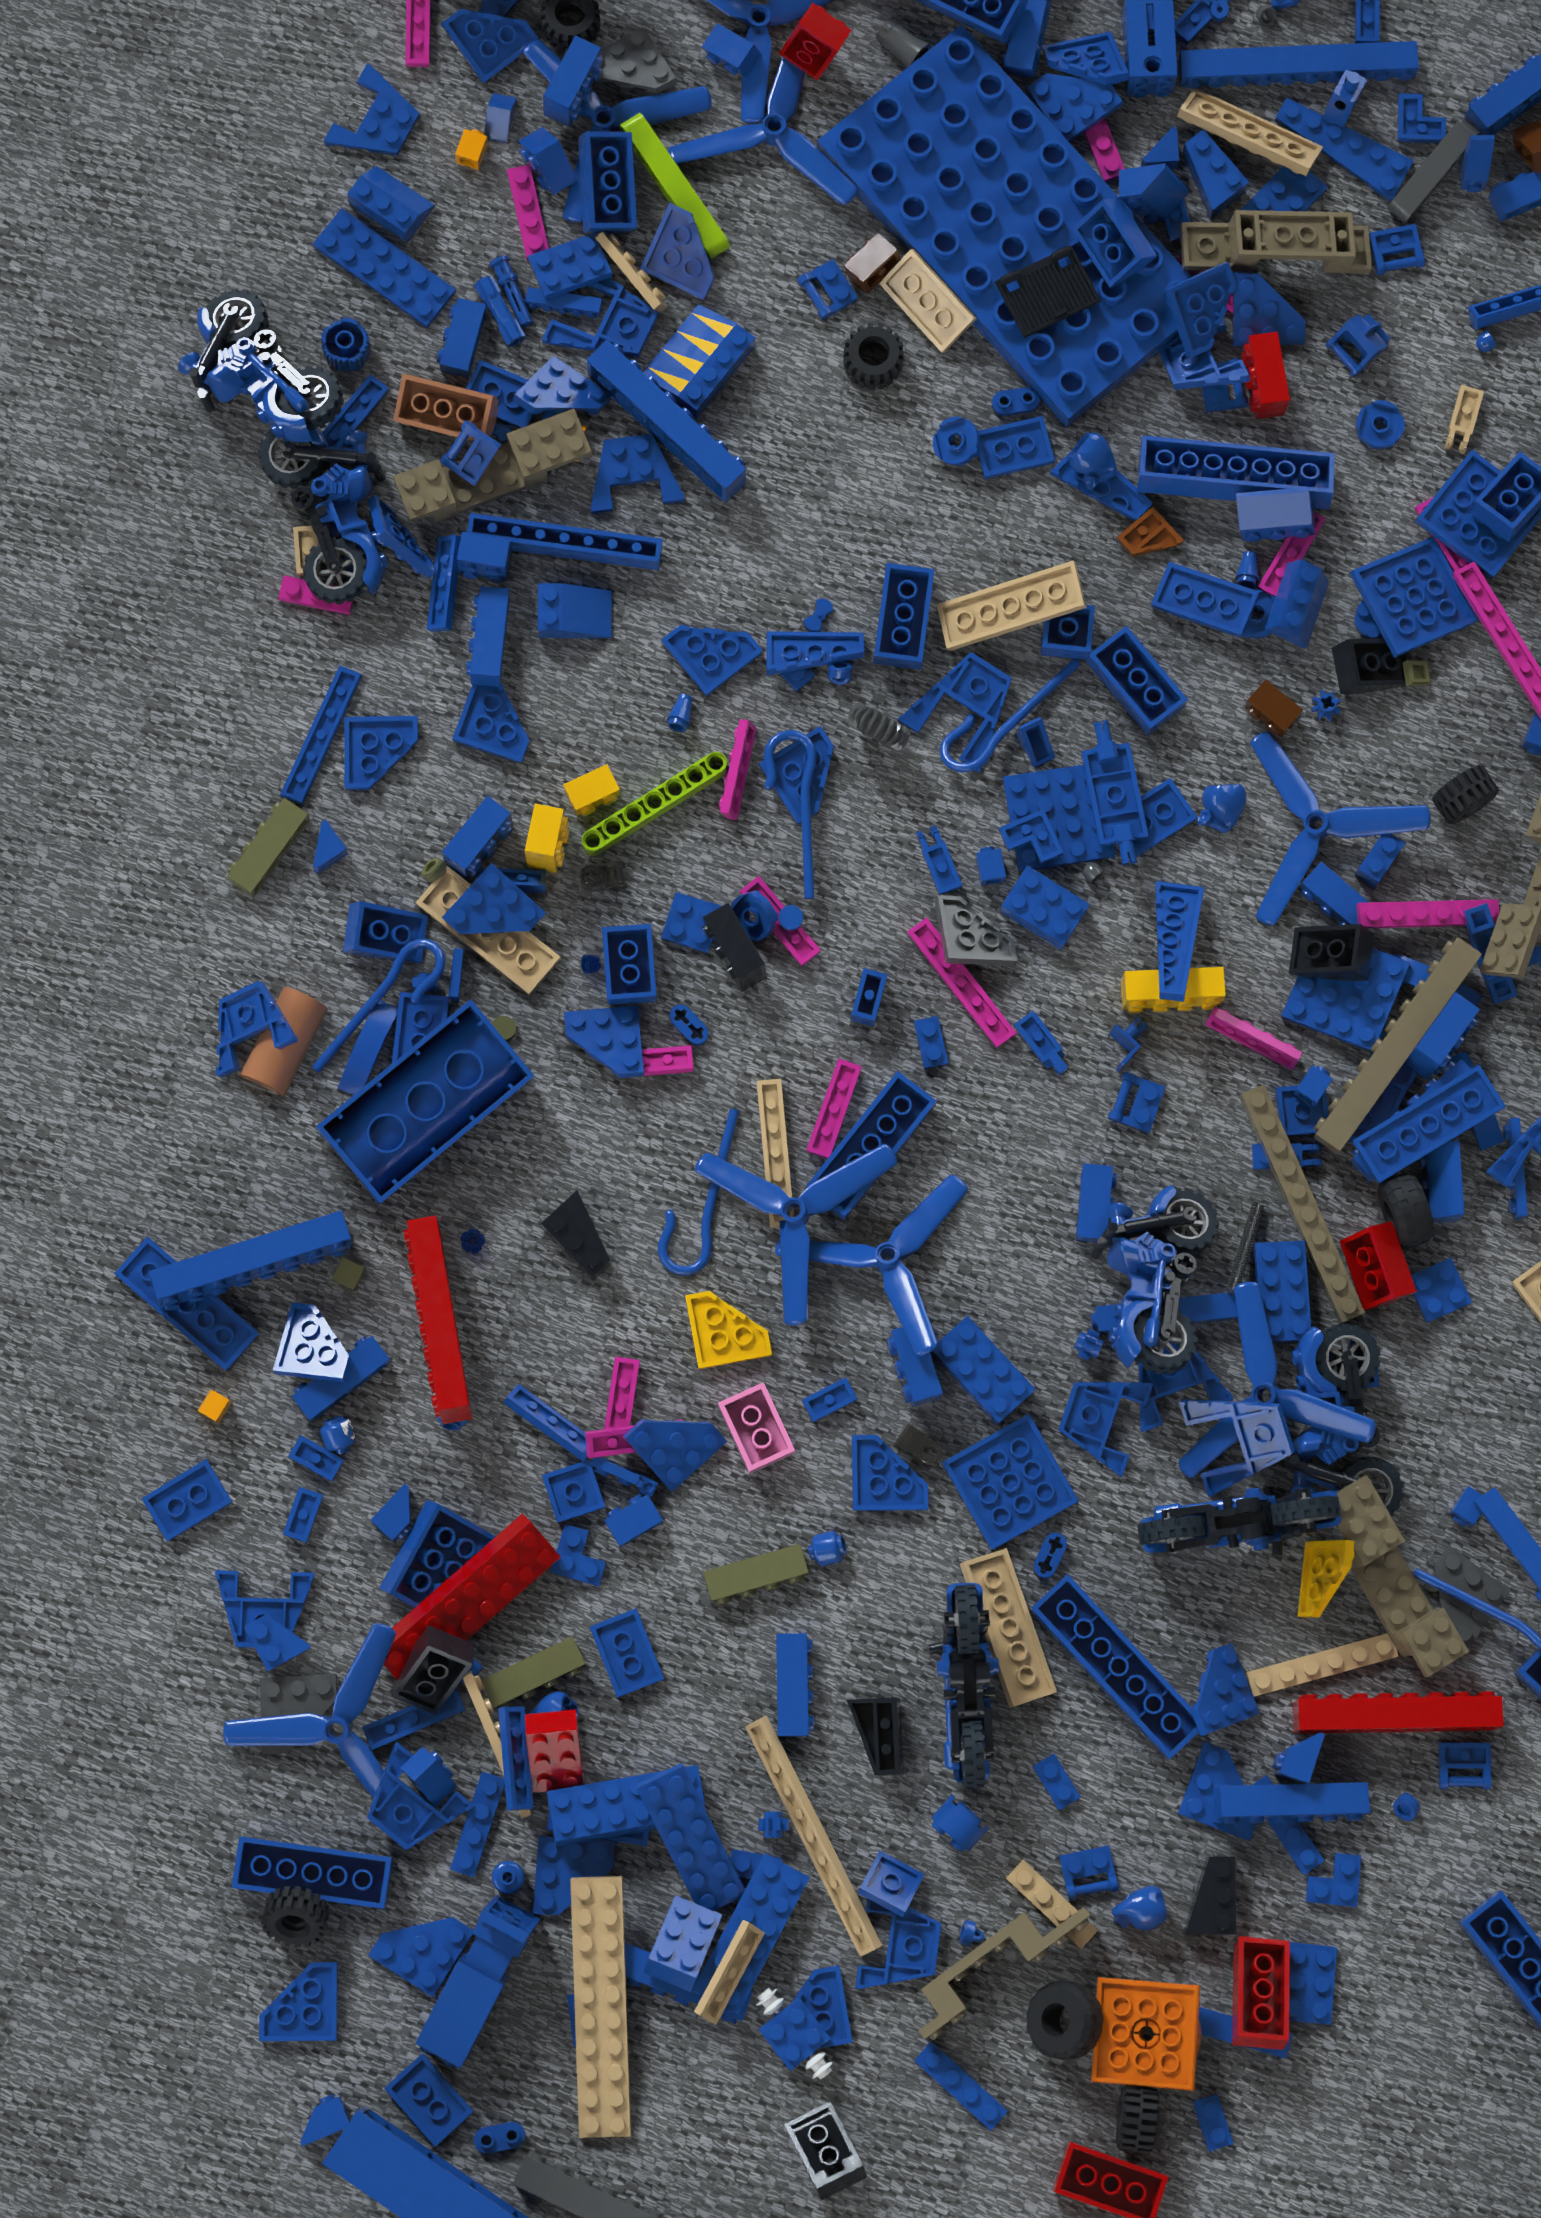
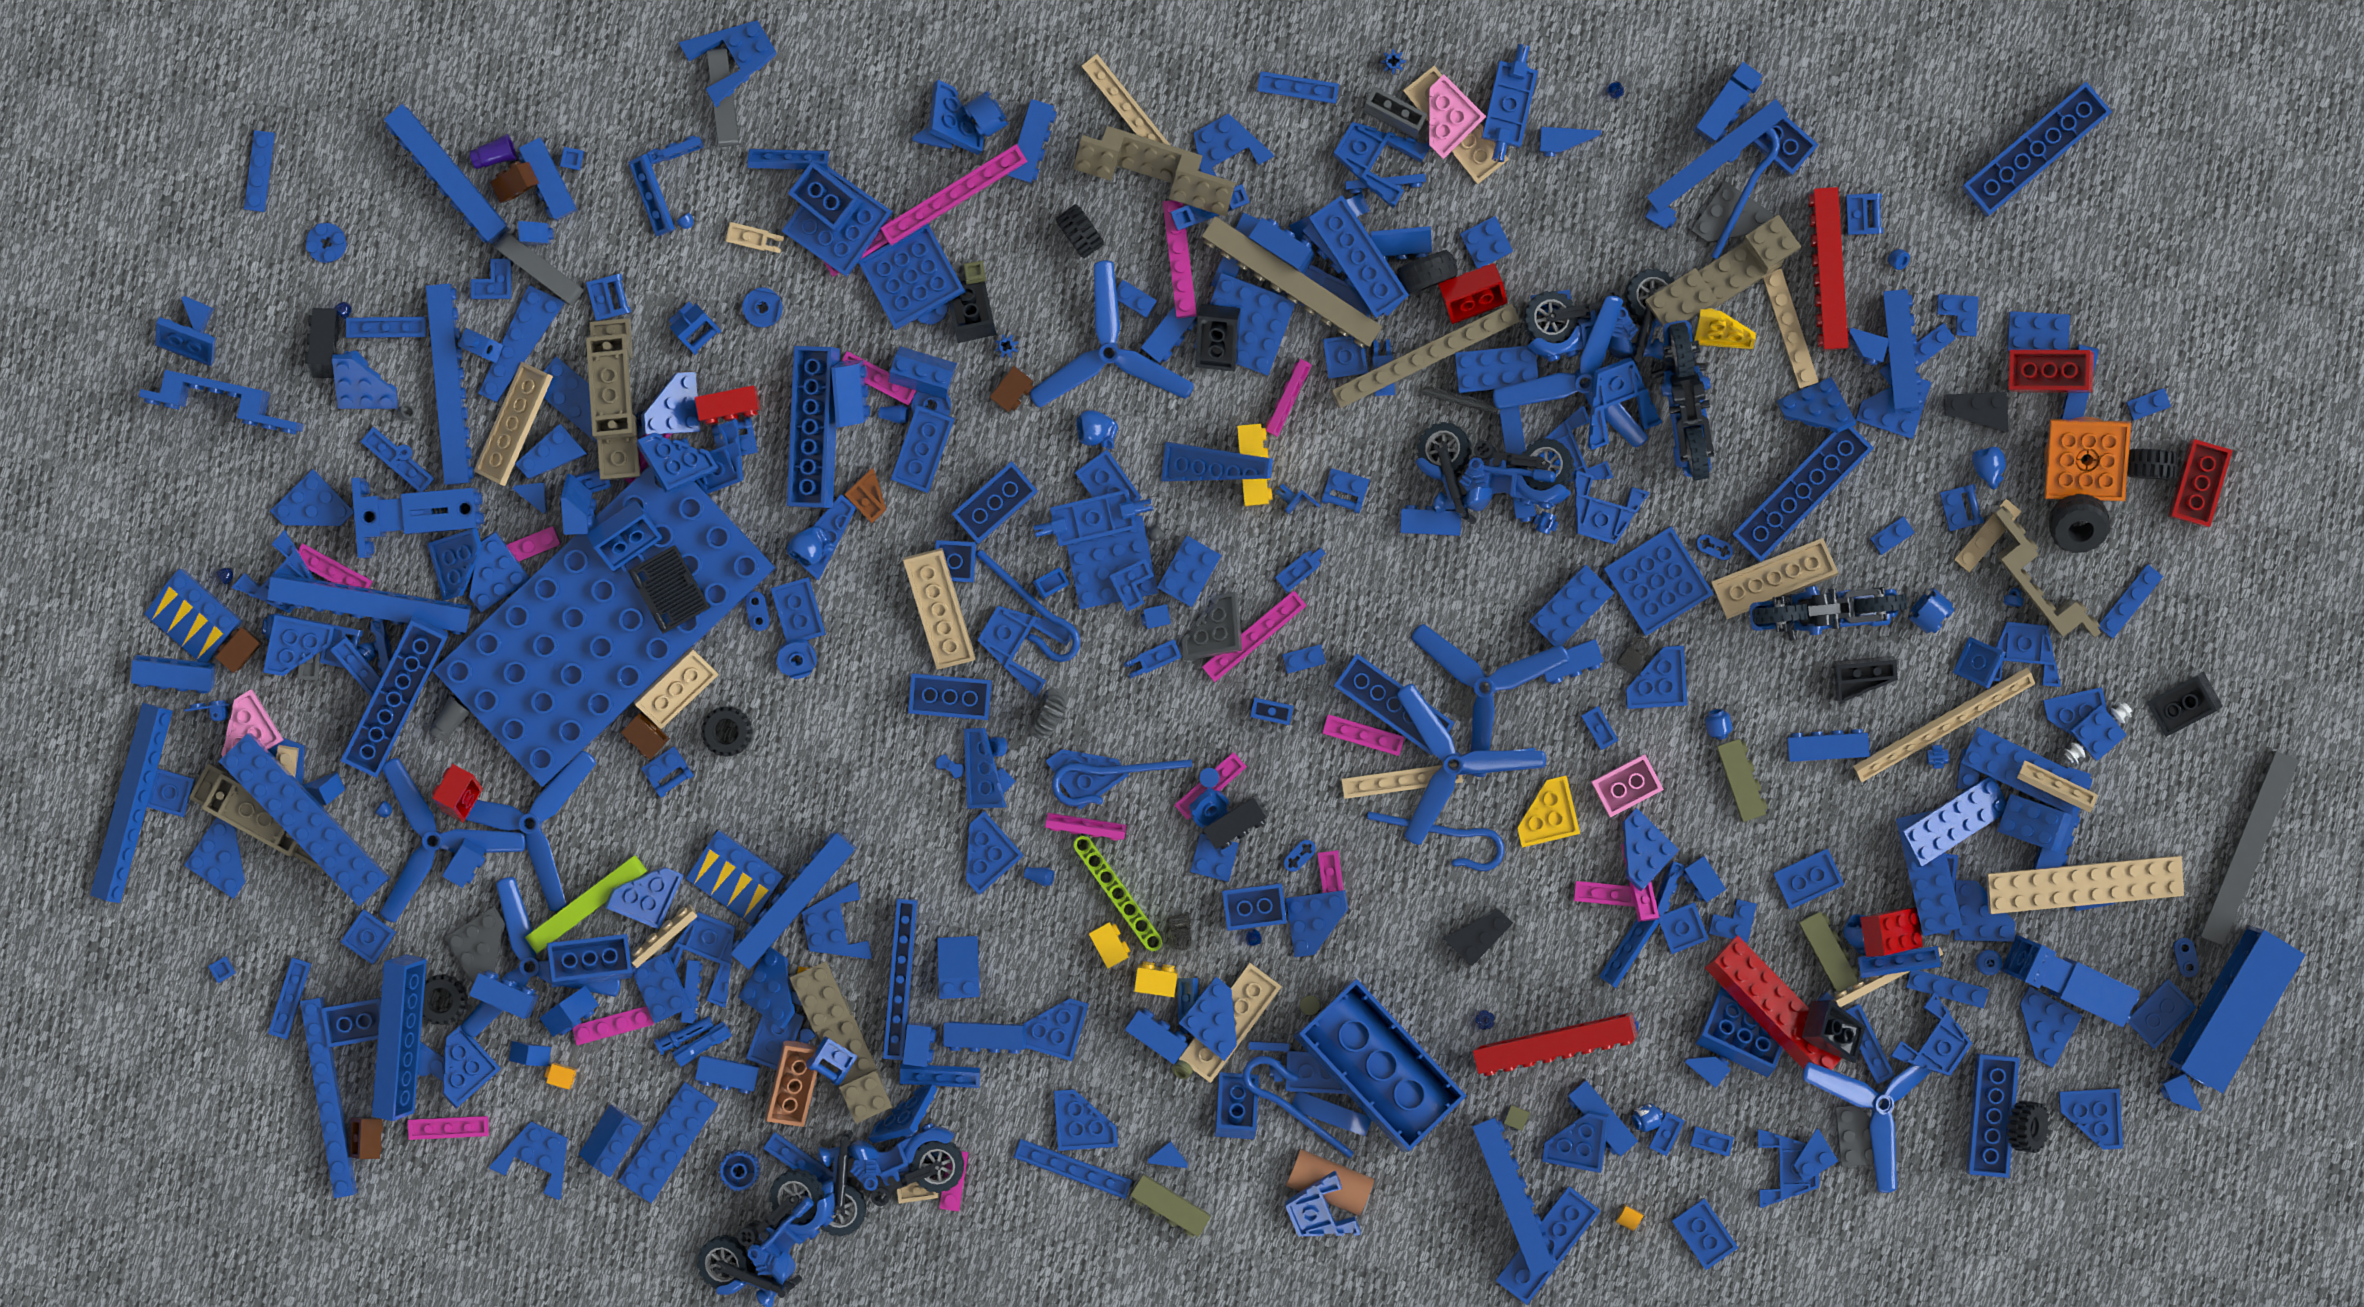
camera: 90 degrees left, 10 degrees up
blue brick [400,1747,457,1807] -> none
blue brick [1293,1065,1333,1107] -> none

